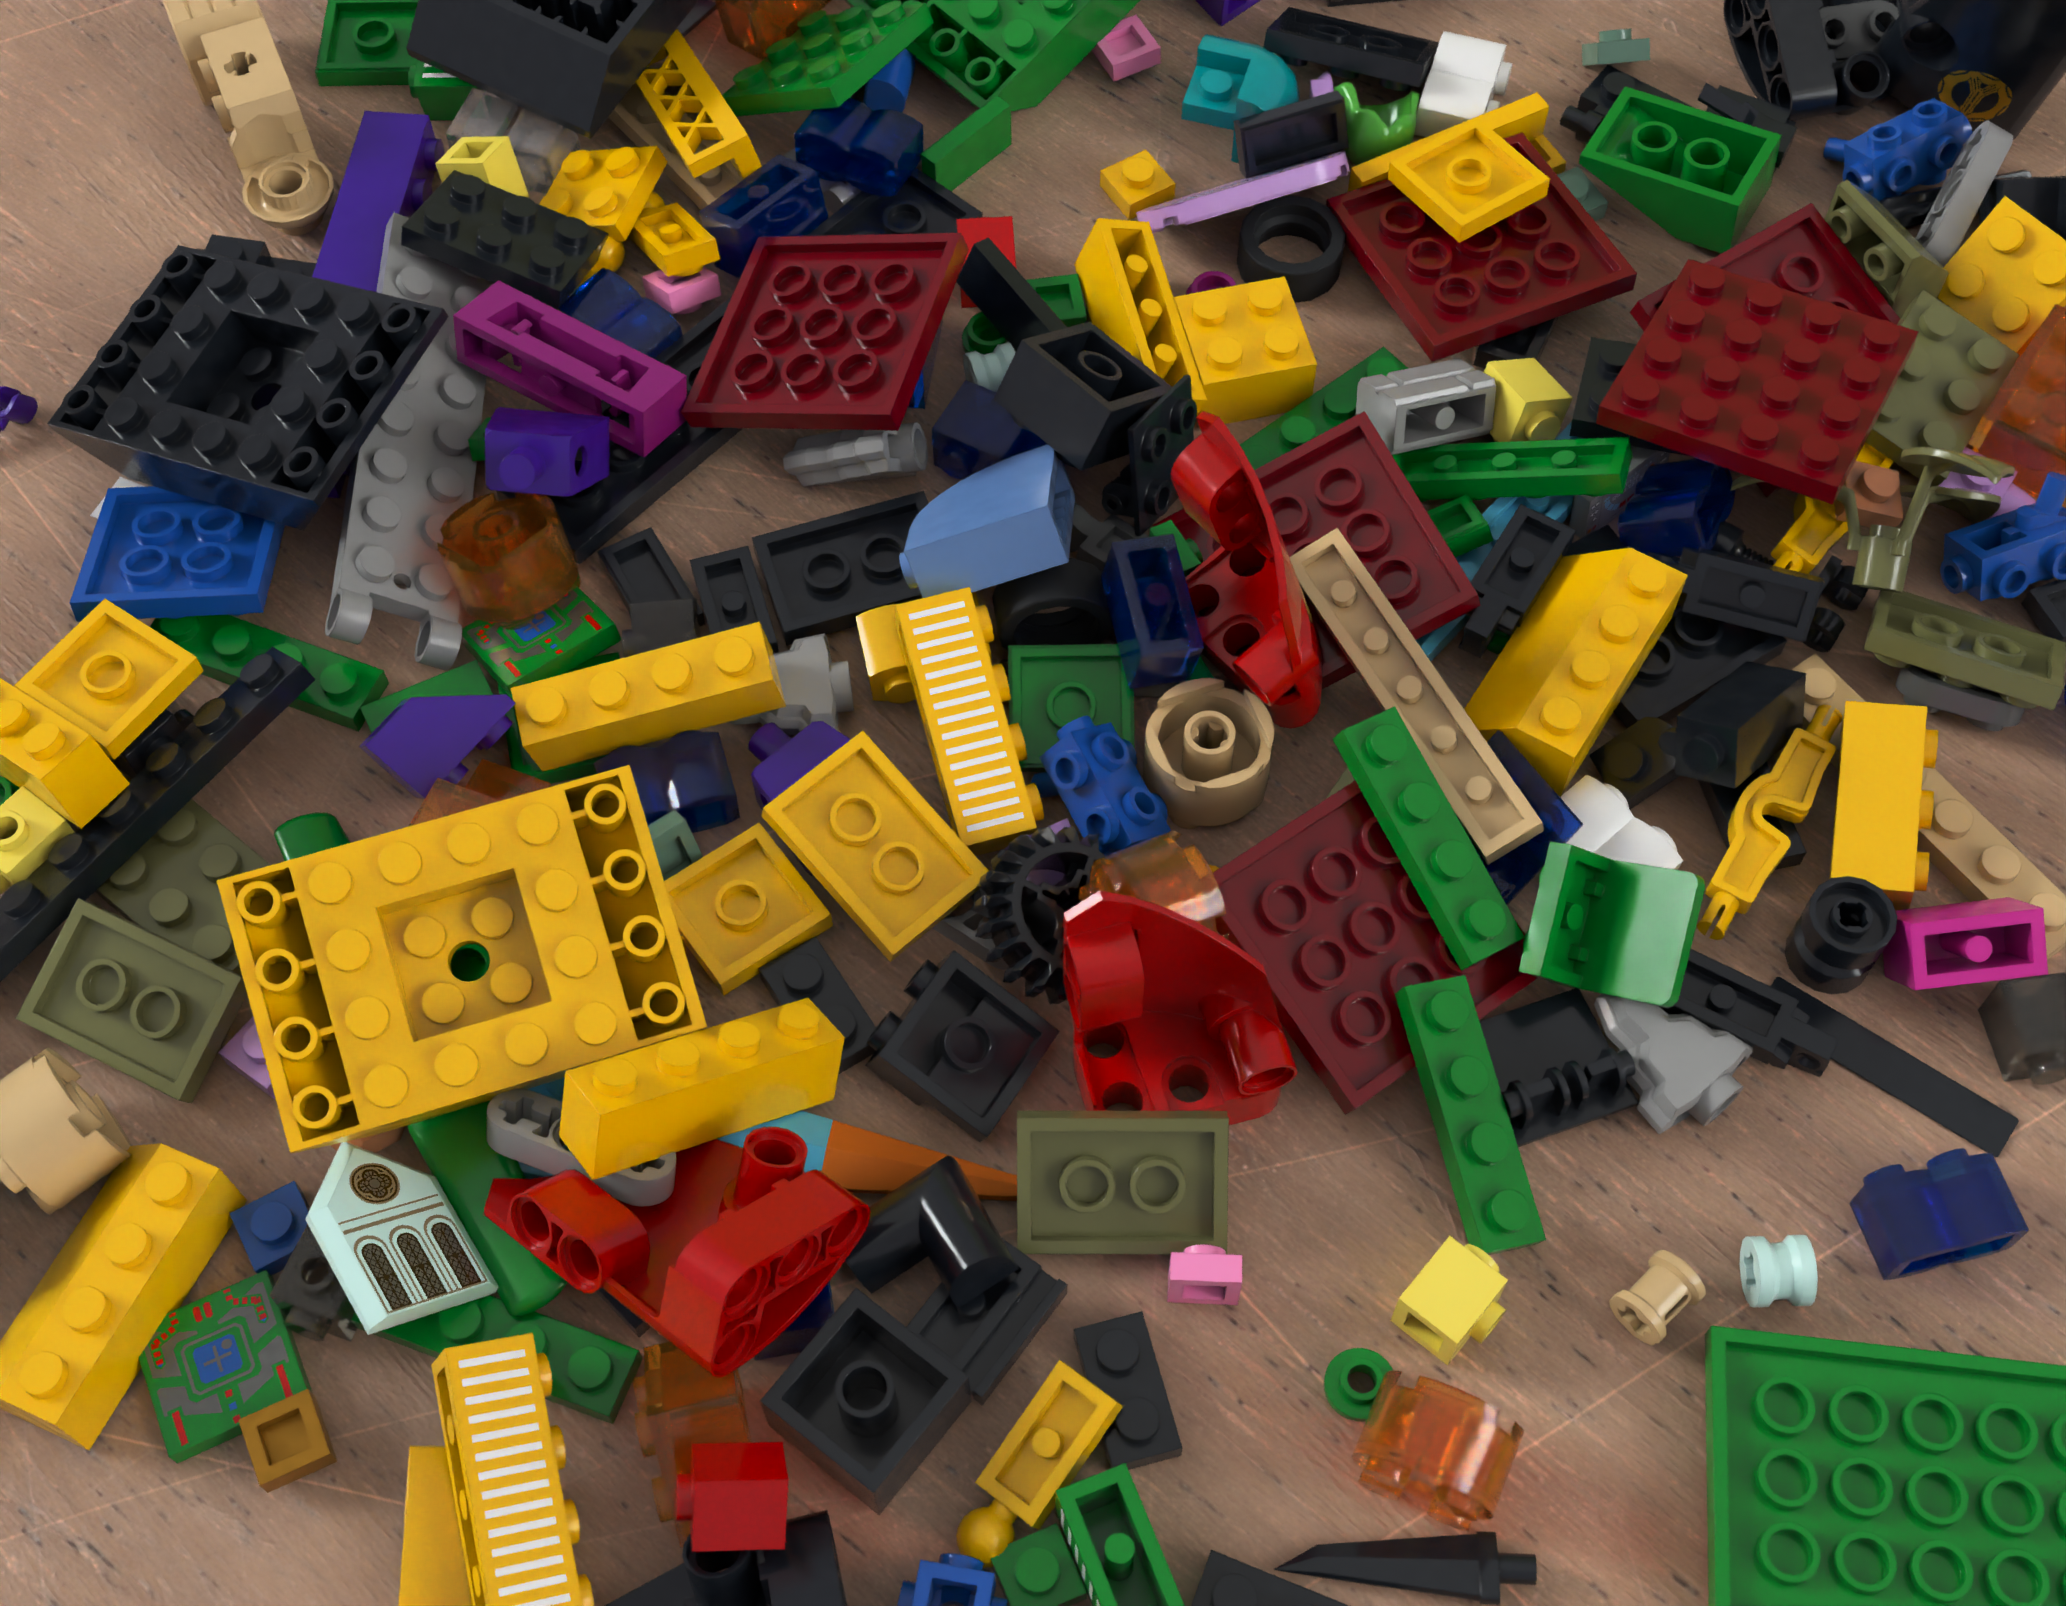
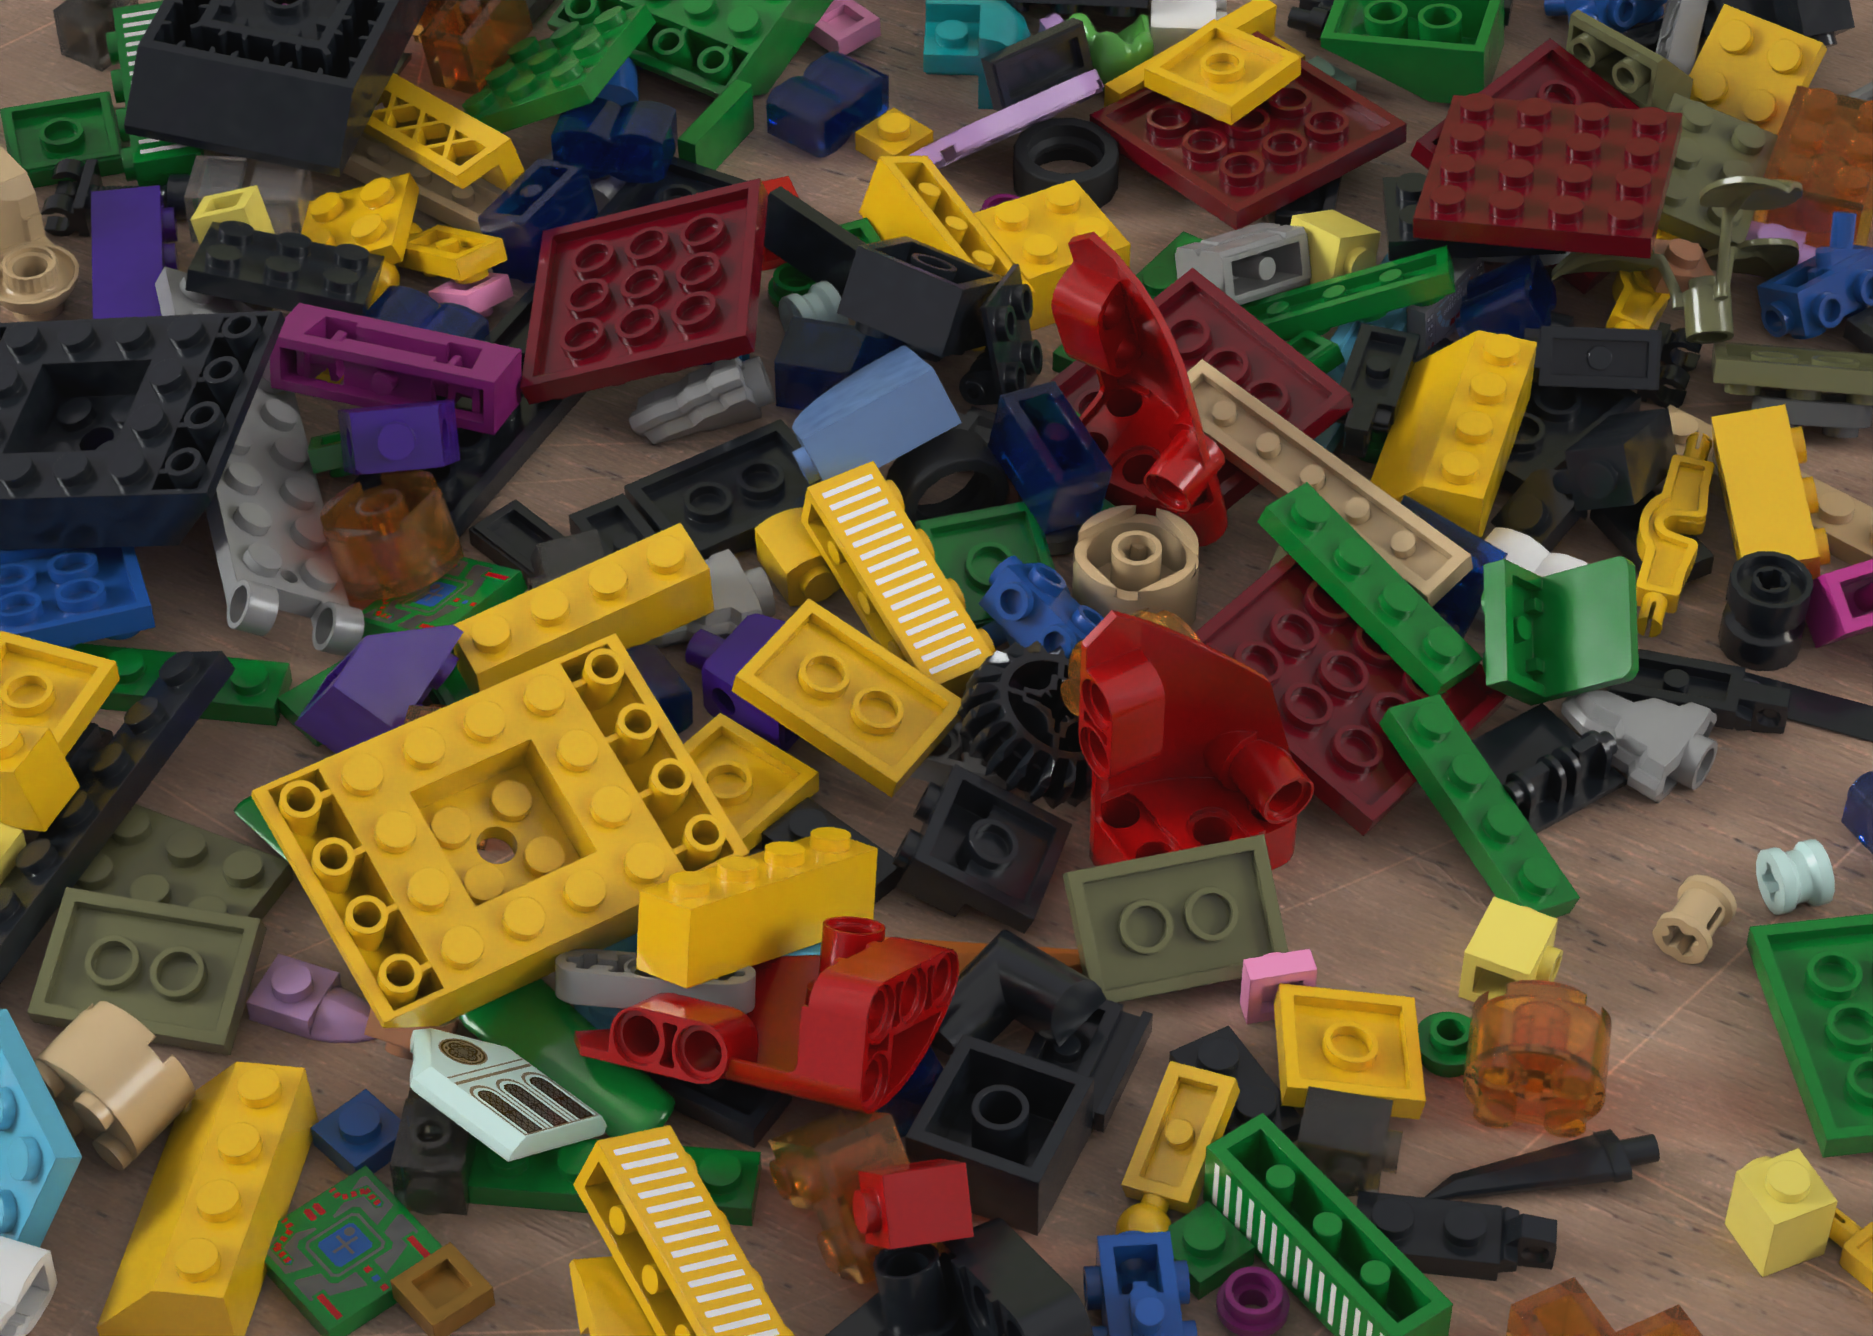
camera: 15 degrees left, 15 degrees down
none -> black bar [41,159,200,237]
none -> clear blue brick [766,51,889,158]
none -> yellow plate [1274,983,1426,1120]
none -> clear smoke brick [1297,1086,1403,1197]

